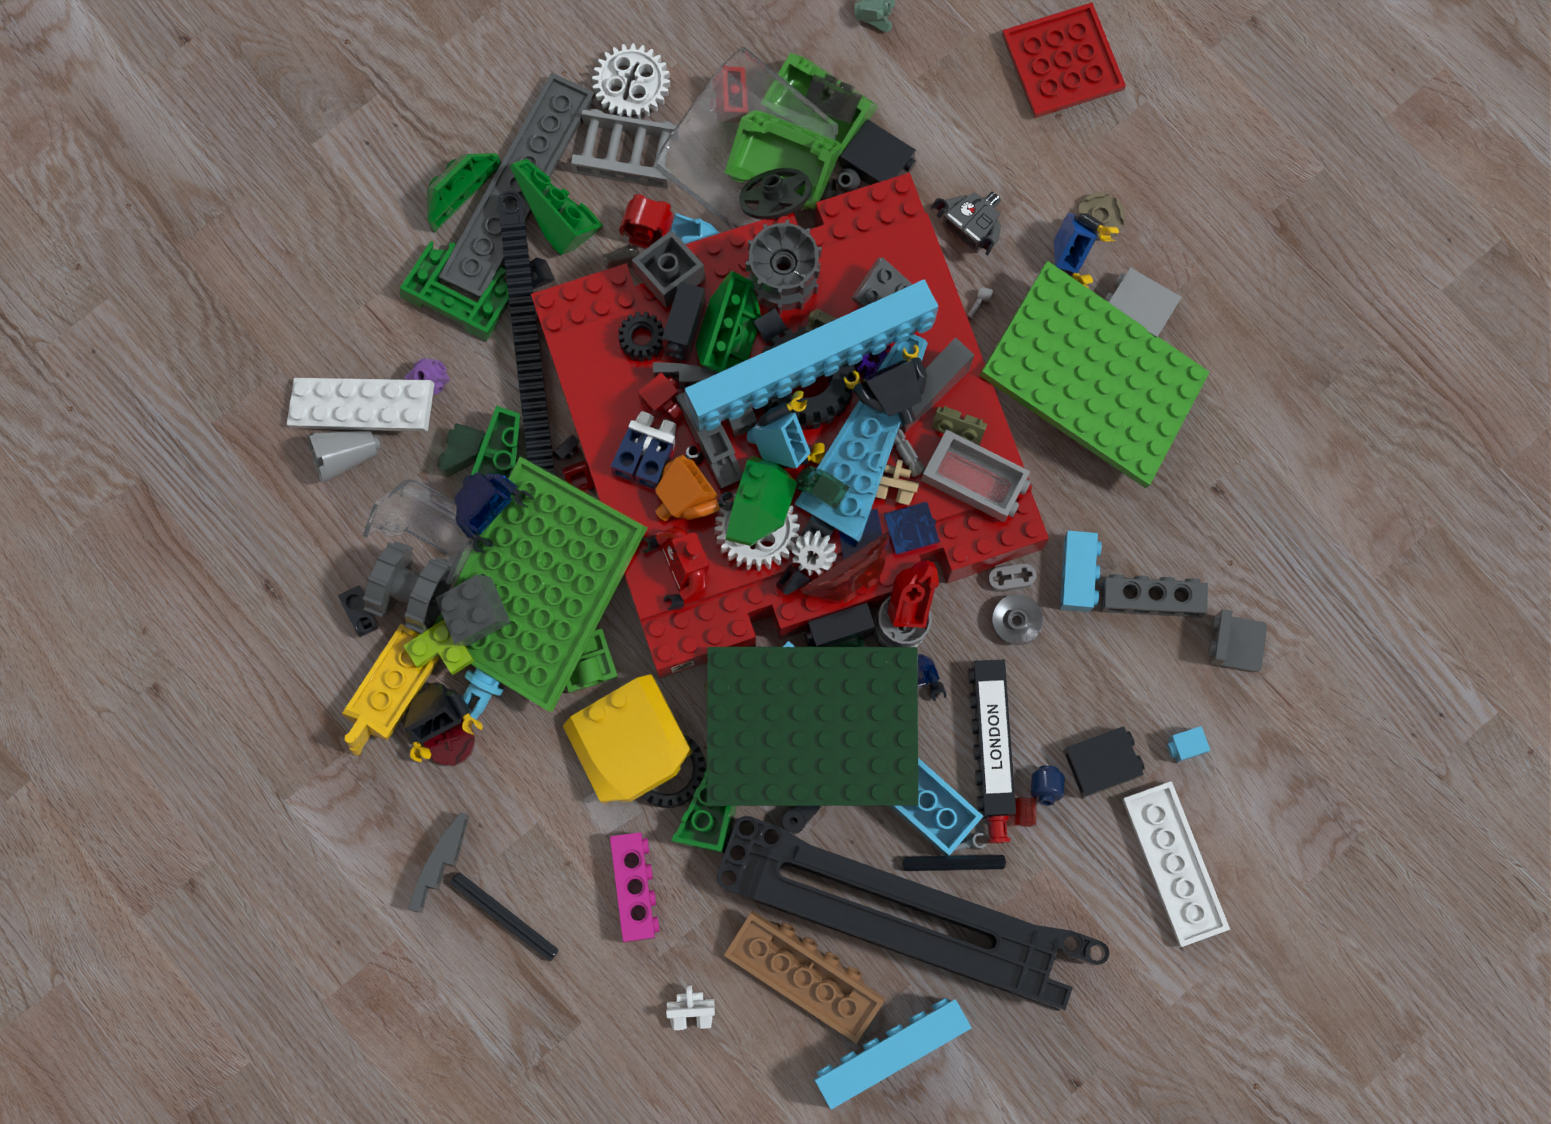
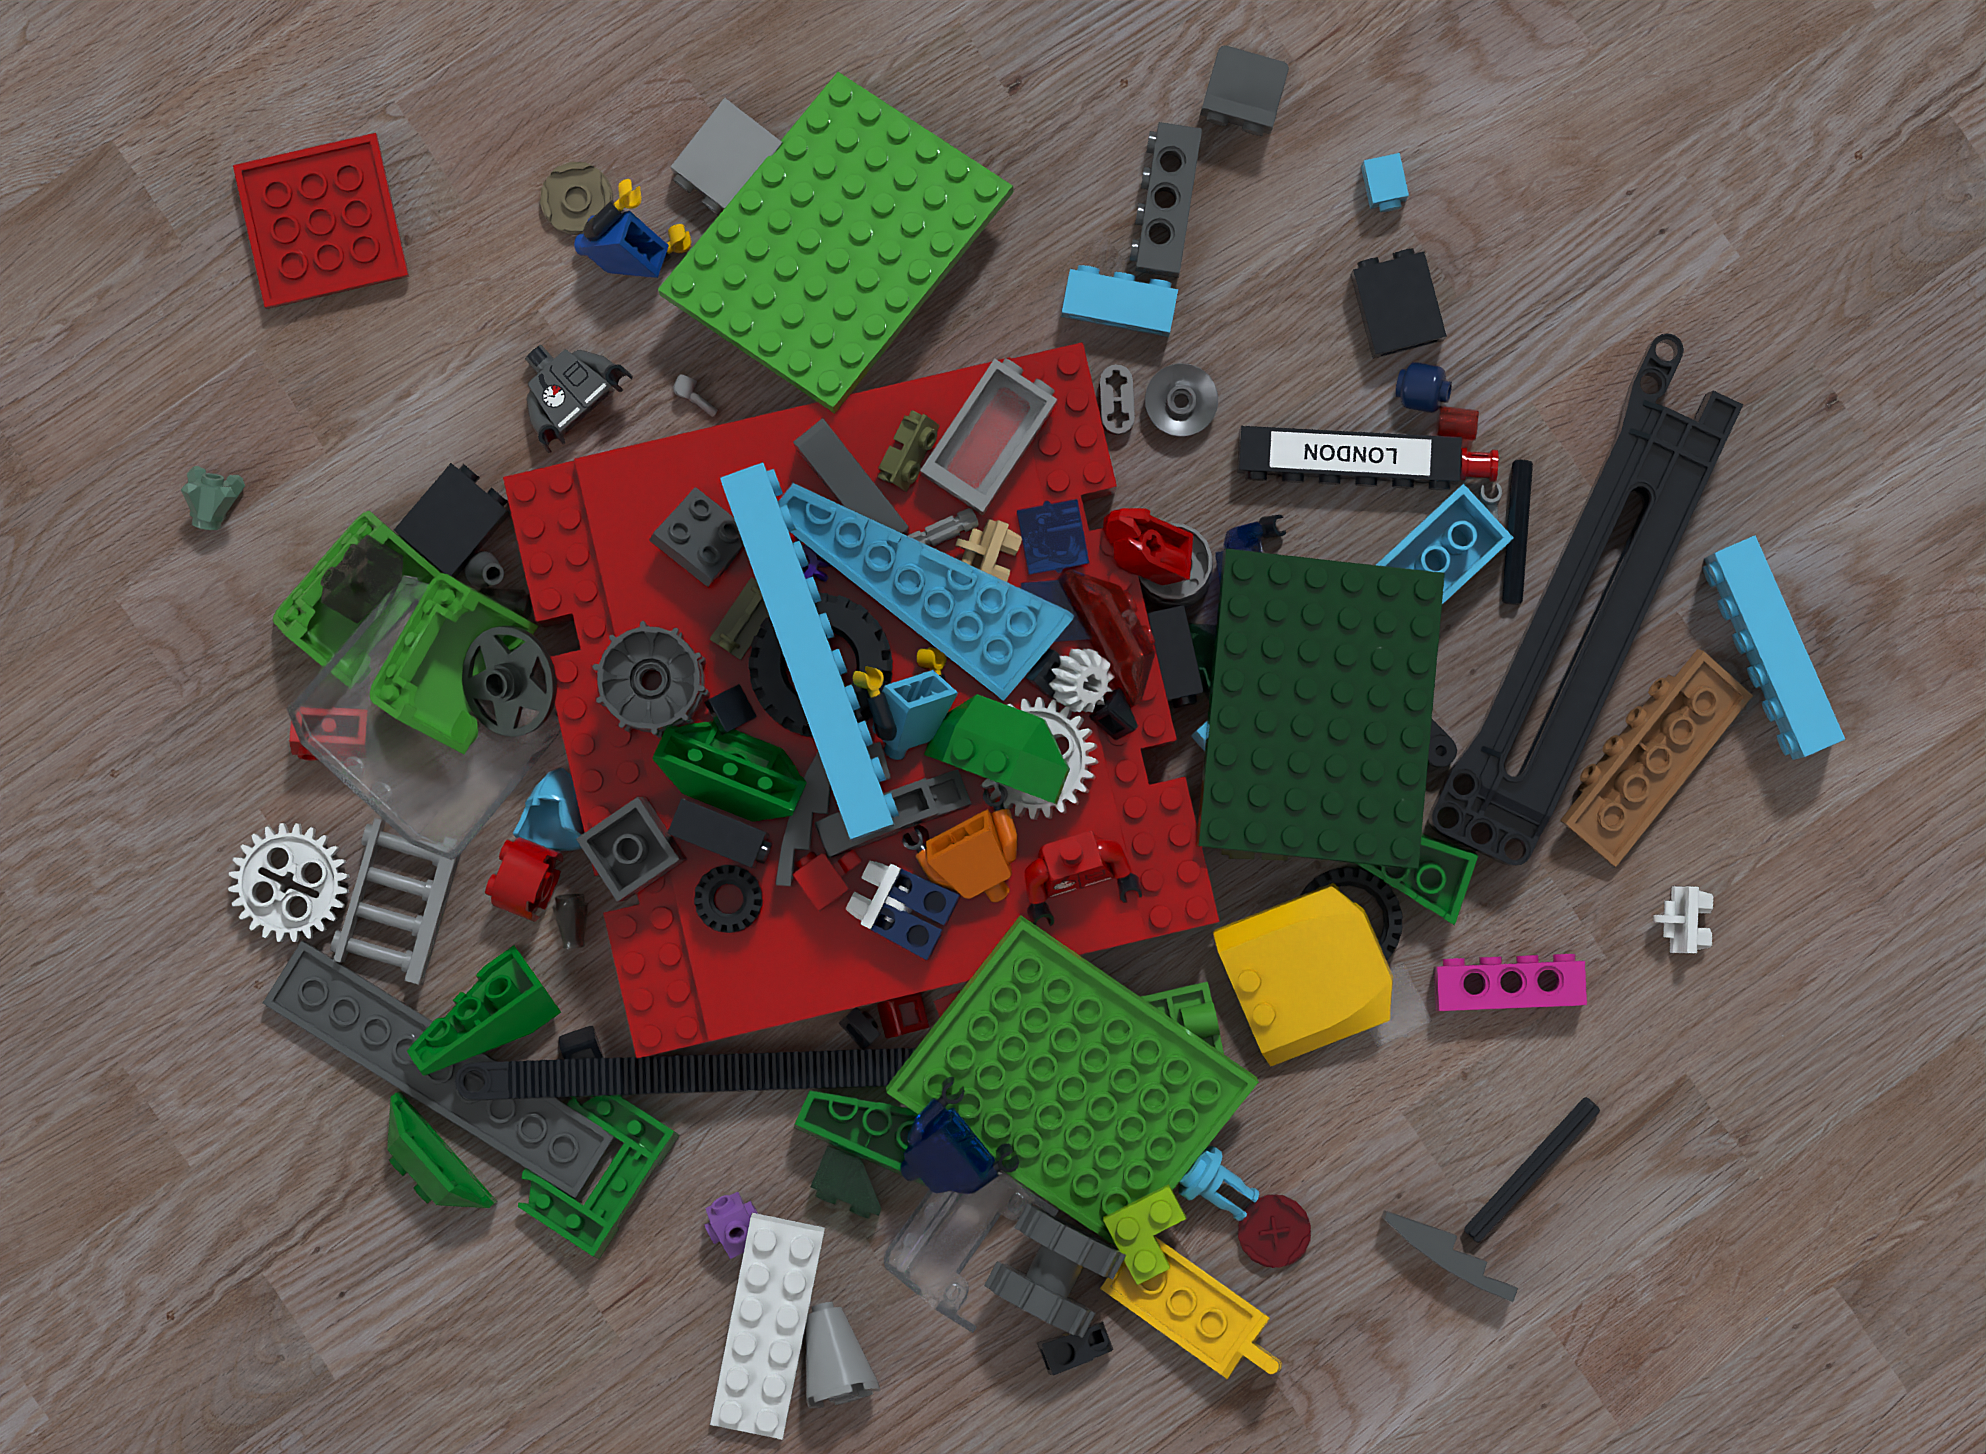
camera: 85 degrees left, 10 degrees up
black torso [404,682,483,762] -> none
dark grey brick [435,575,511,646] -> none
clear green slope [796,466,850,510] -> none
black torso [844,345,927,425] -> none
white plate [1122,781,1230,948] -> none

